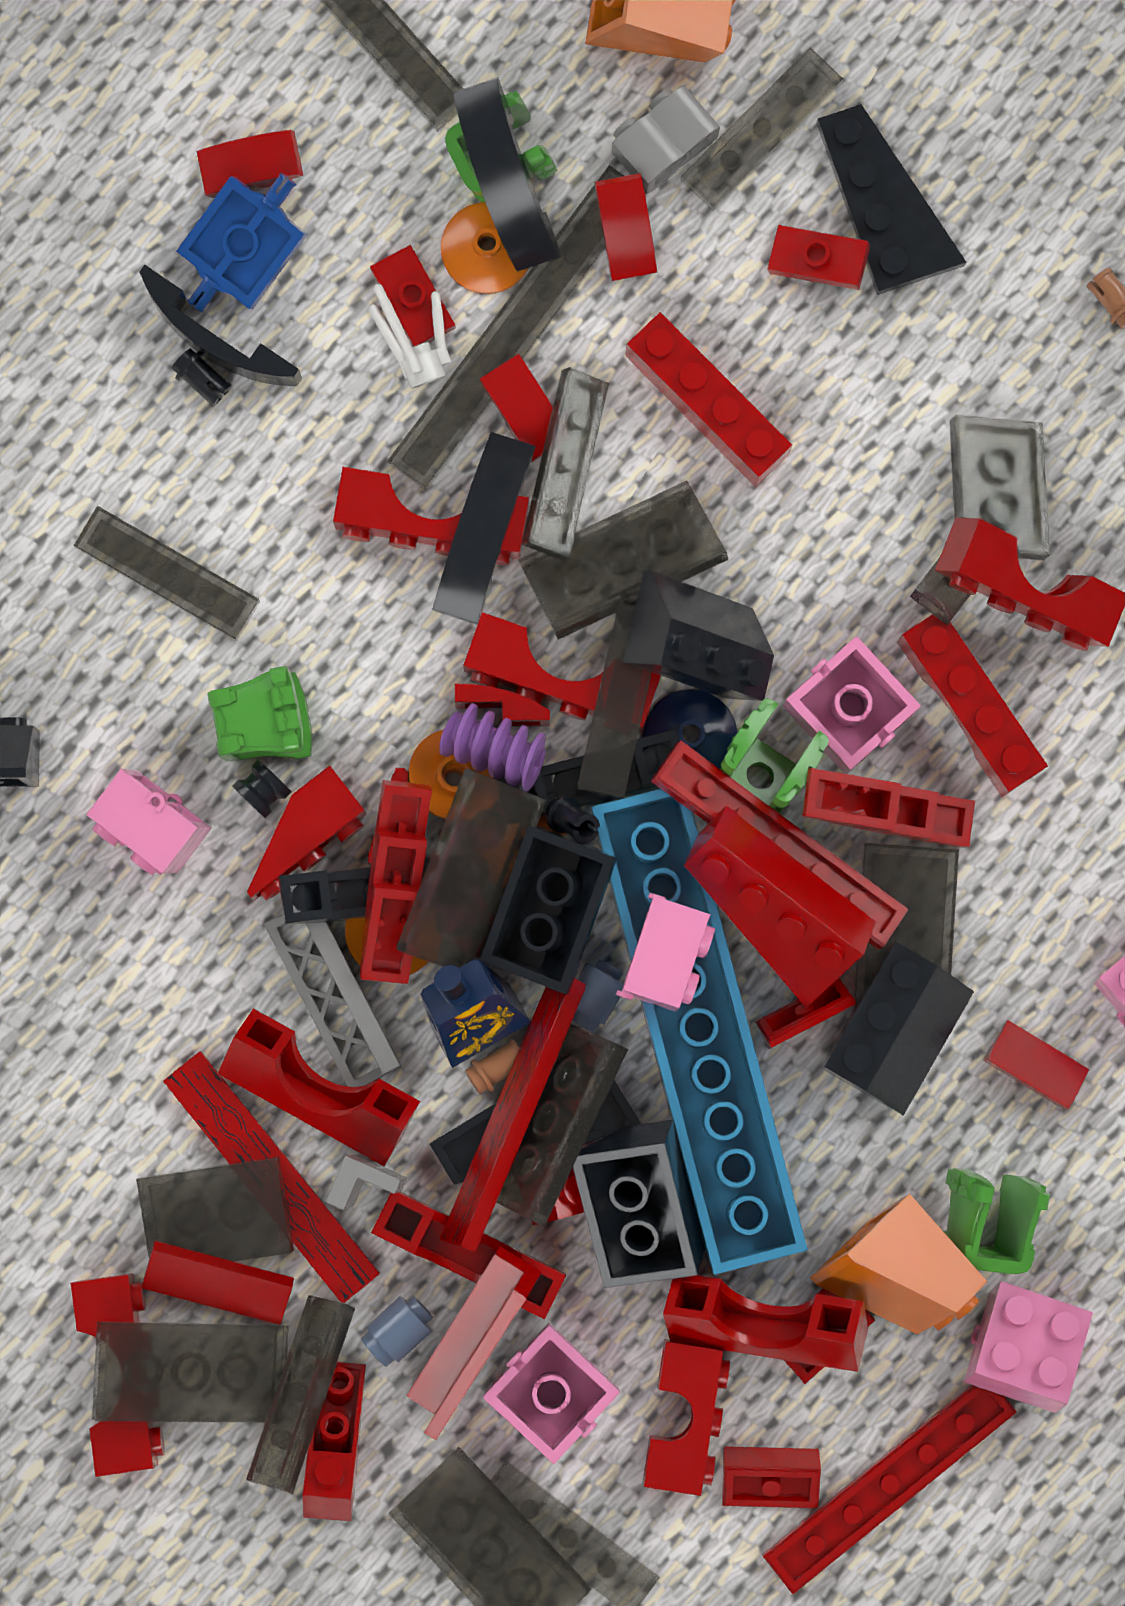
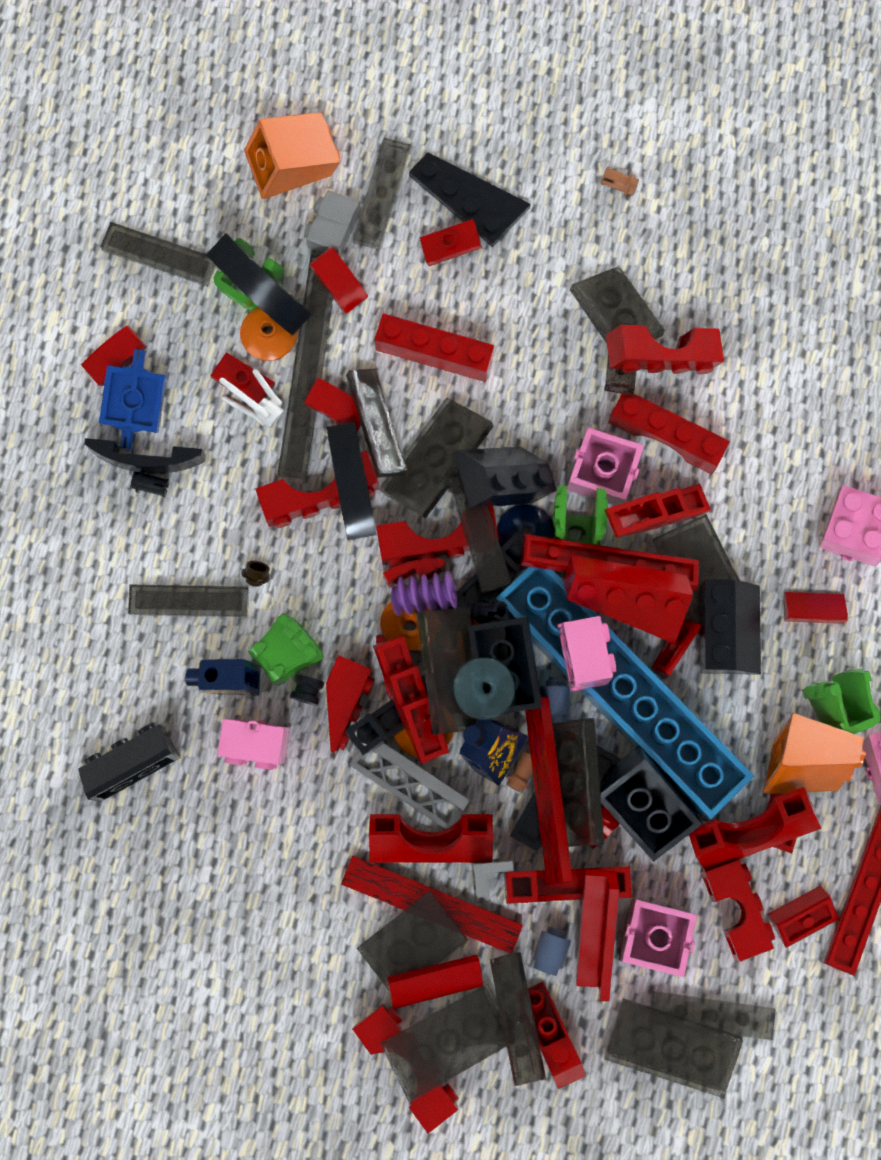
camera: 25 degrees left, 5 degrees down
none -> dark blue torso [185,659,261,696]
none -> dark brown plate [241,561,270,587]
none -> clear light blue dish [454,658,515,720]

